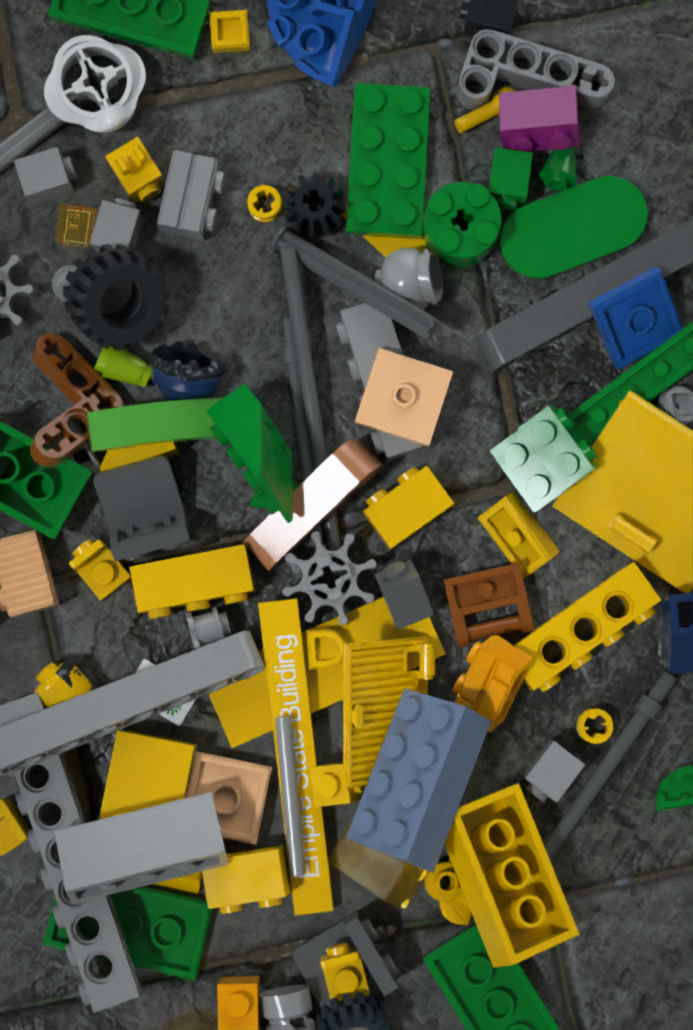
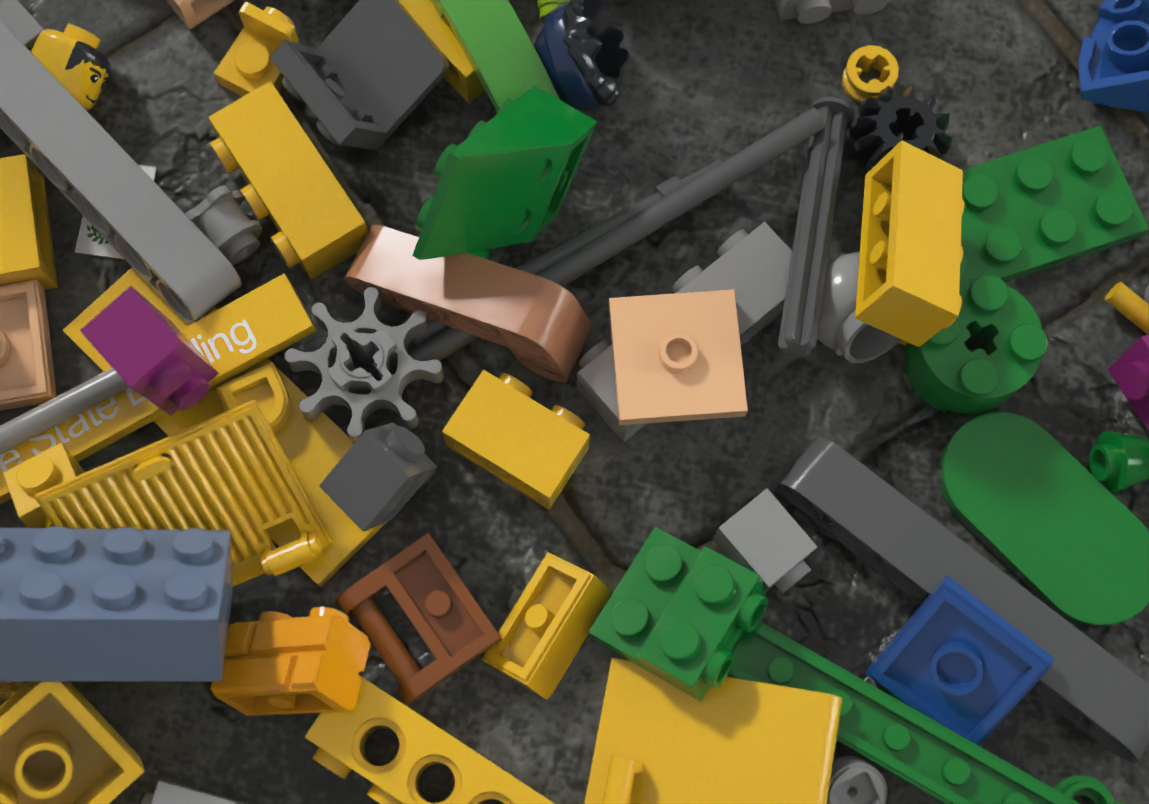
camera: 60 degrees right, 10 degrees down
green brick [488,148,533,210] -> none
none -> magenta brick [80,286,219,415]
none -> light grey brick [712,488,817,594]
none -> yellow brick [855,140,965,347]

